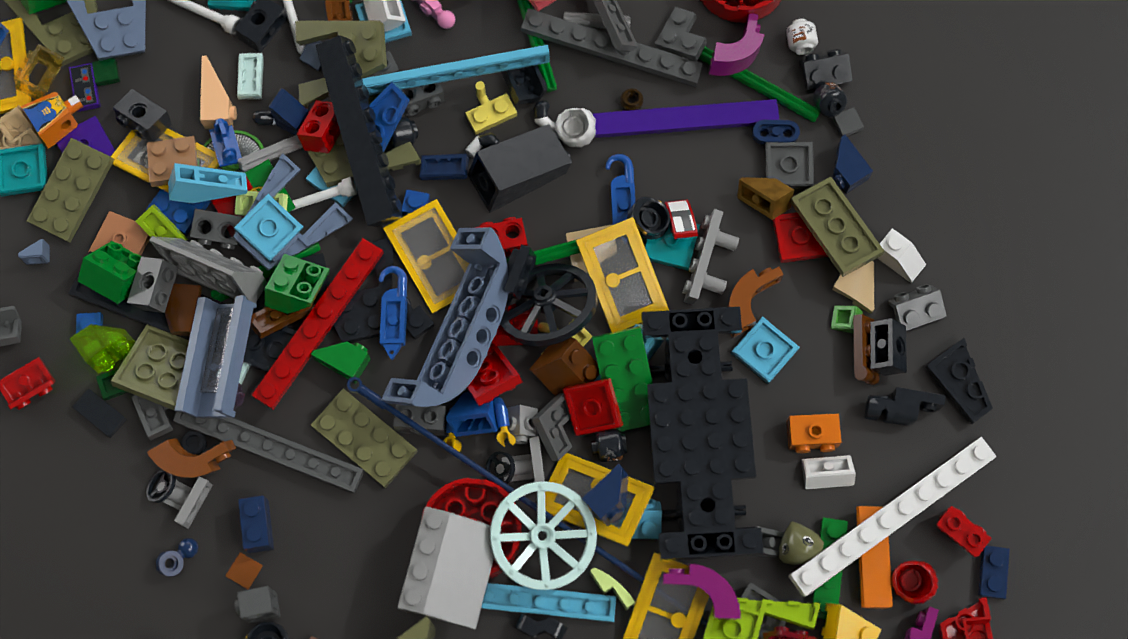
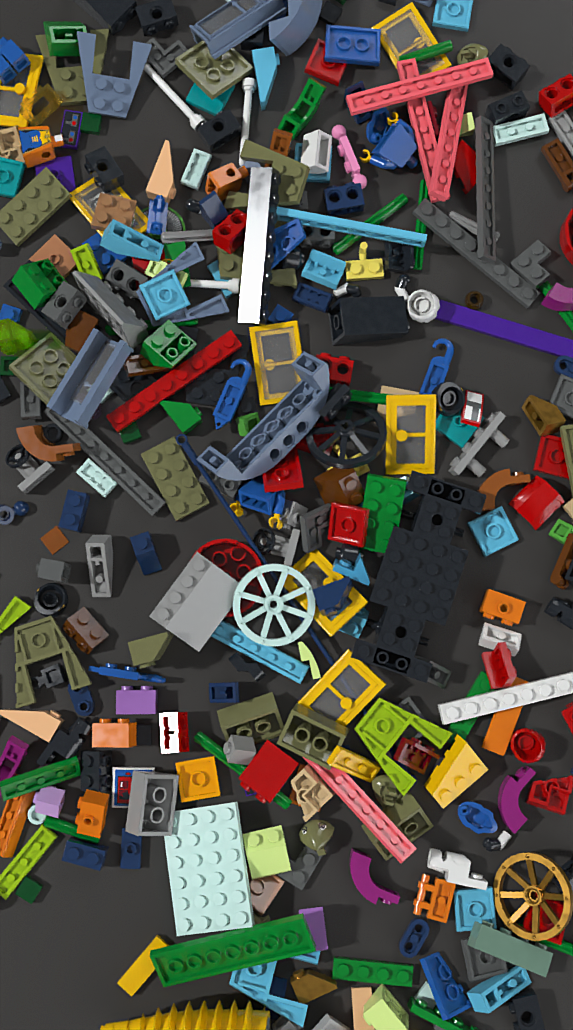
camera: 20 degrees right, 10 degrees up
magenta arch [663,564,741,619] -> none
olive piece [779,522,824,565] -> none
none -> light aqua plate [76,458,118,498]
none -> light grey slope [85,535,113,597]
none -> dark green tile [120,421,142,444]
none -> dark blue slope [130,531,163,576]
none -> orange torso [205,163,249,201]
none -> bright green slope [235,412,260,437]
none -> medium azure bracket [301,249,346,290]
none -> dark blue brick [323,182,365,216]
none -> green axle [331,194,408,255]
none -> dark azure slope [333,553,370,586]
none -> red bracket [481,642,517,689]
none -> red slope [508,475,565,530]

